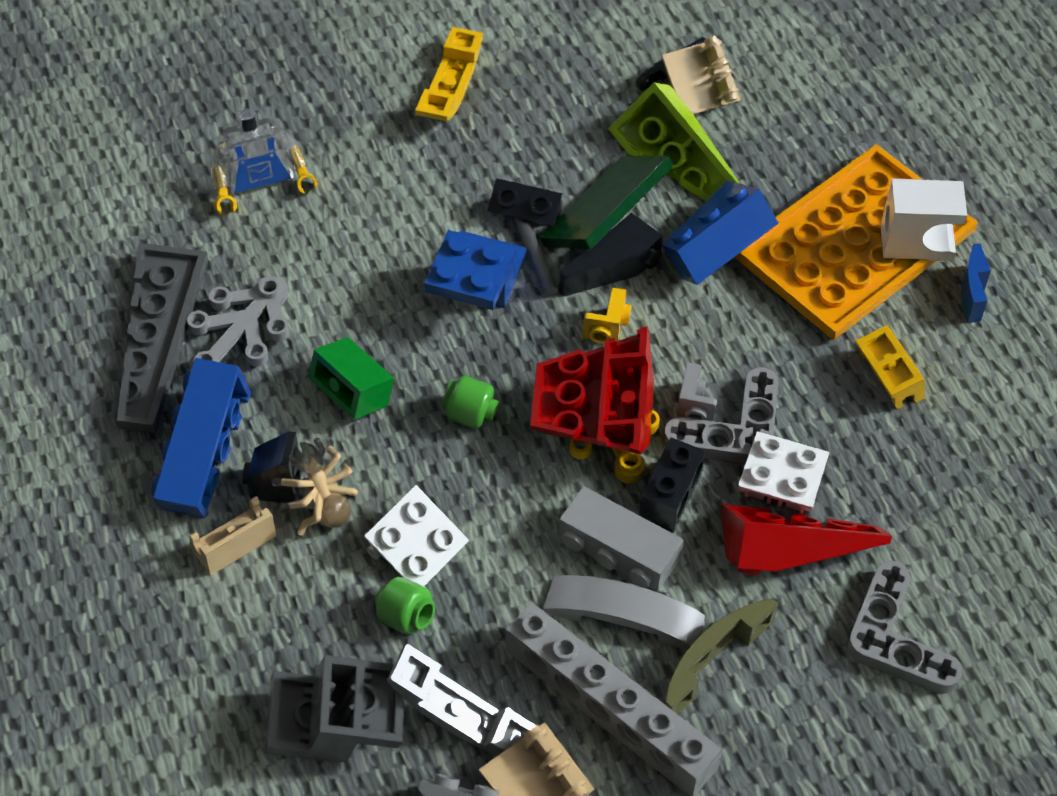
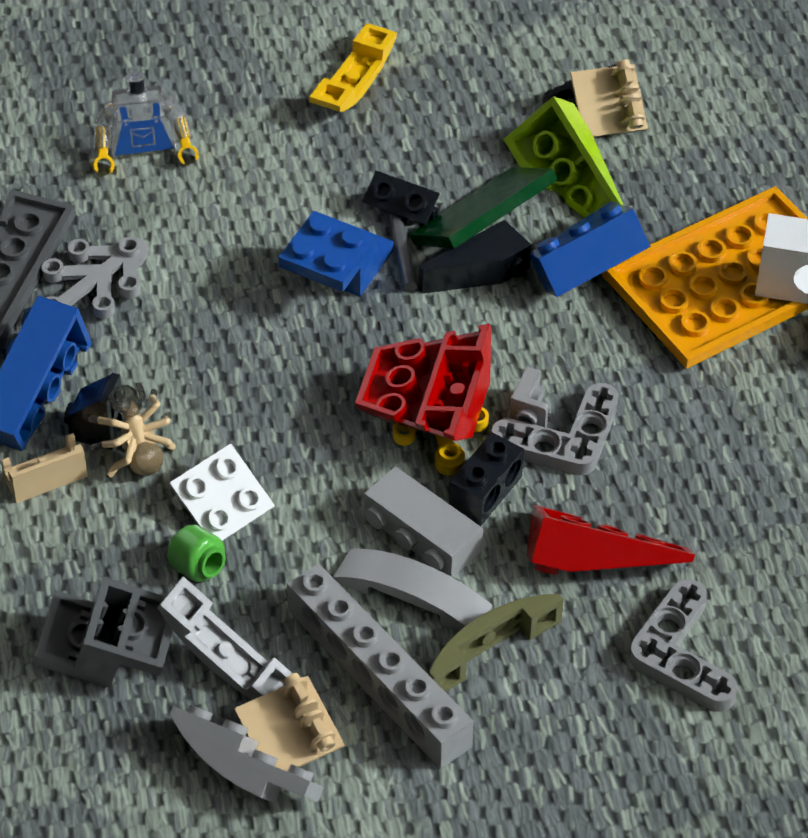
camera: 10 degrees right, 5 degrees down
green brick [308,337,394,420] -> none
bright green head [442,375,499,429] -> none
yellow bracket [583,288,632,344] -> none
white hinge [738,431,829,514] -> none
yellow hinge [855,324,925,409] -> none

